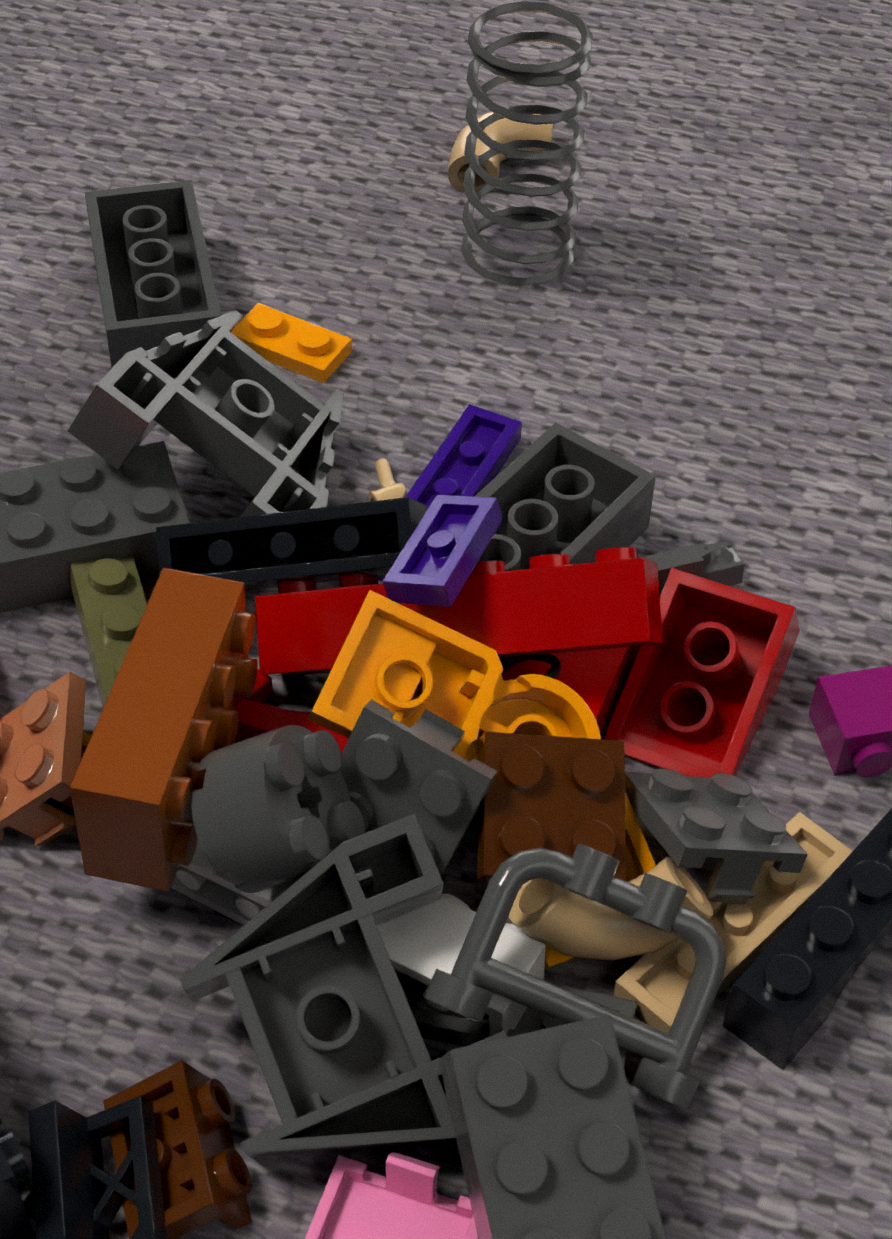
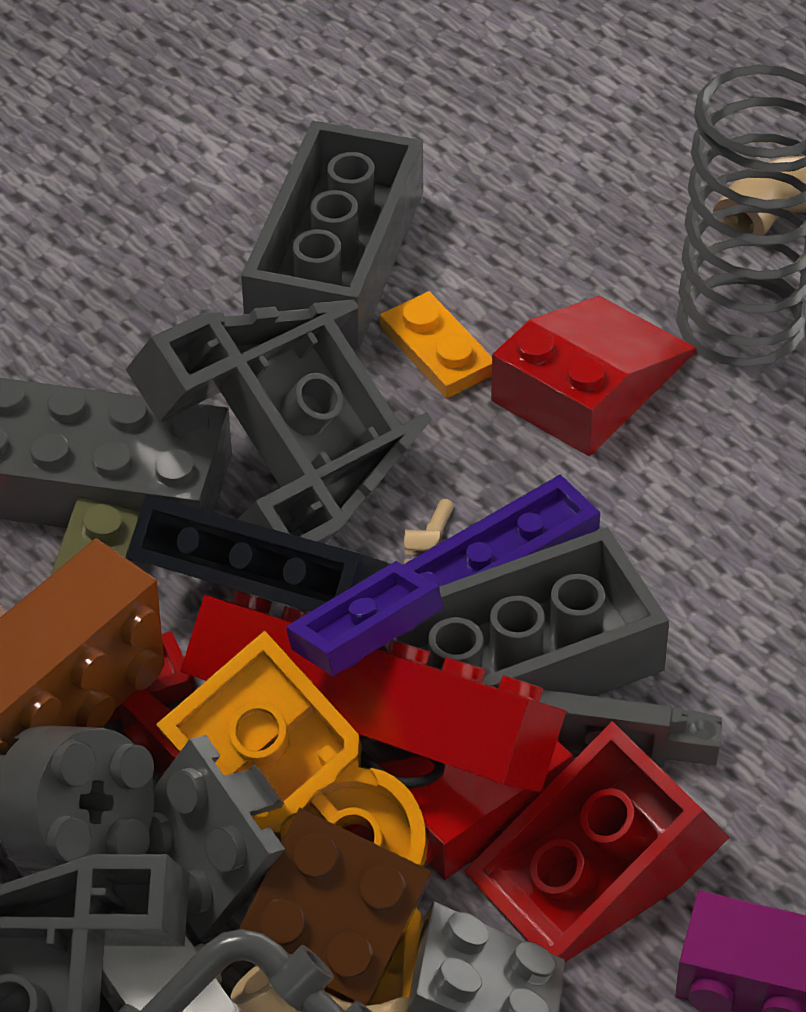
camera: 30 degrees right, 0 degrees up
none -> red slope [491,296,697,457]

